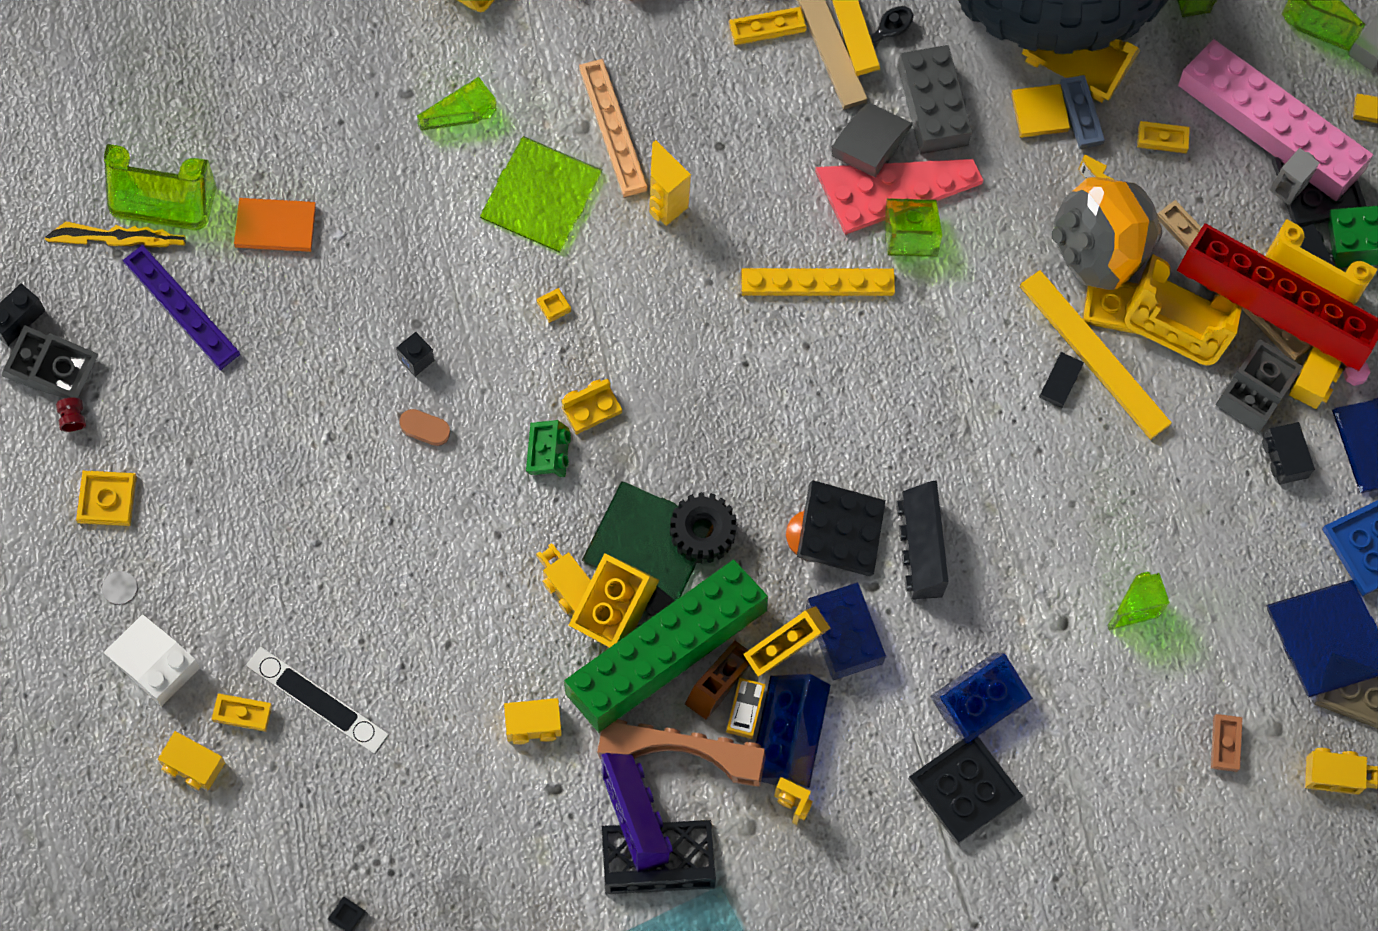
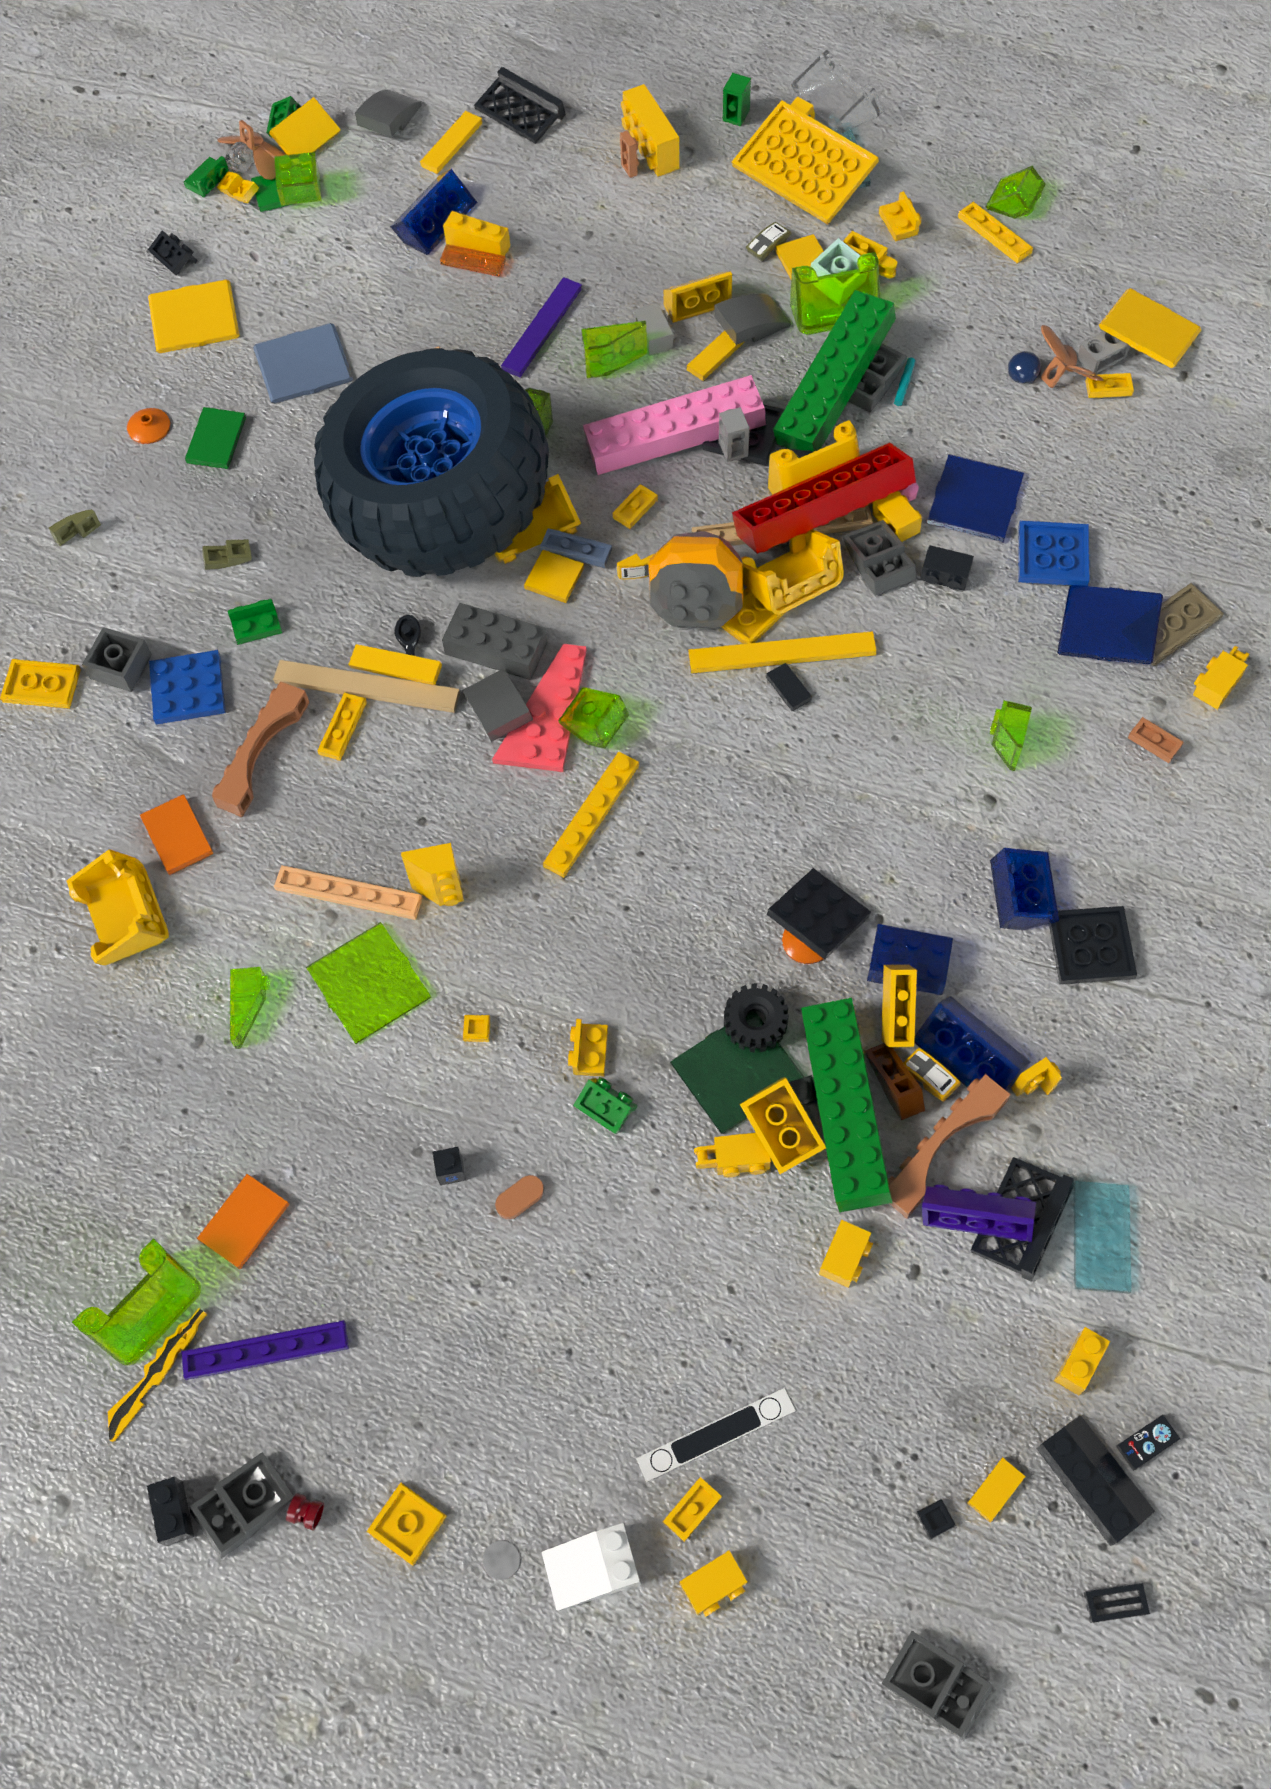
camera: 50 degrees left, 5 degrees down
black slope [896,480,949,600] -> none

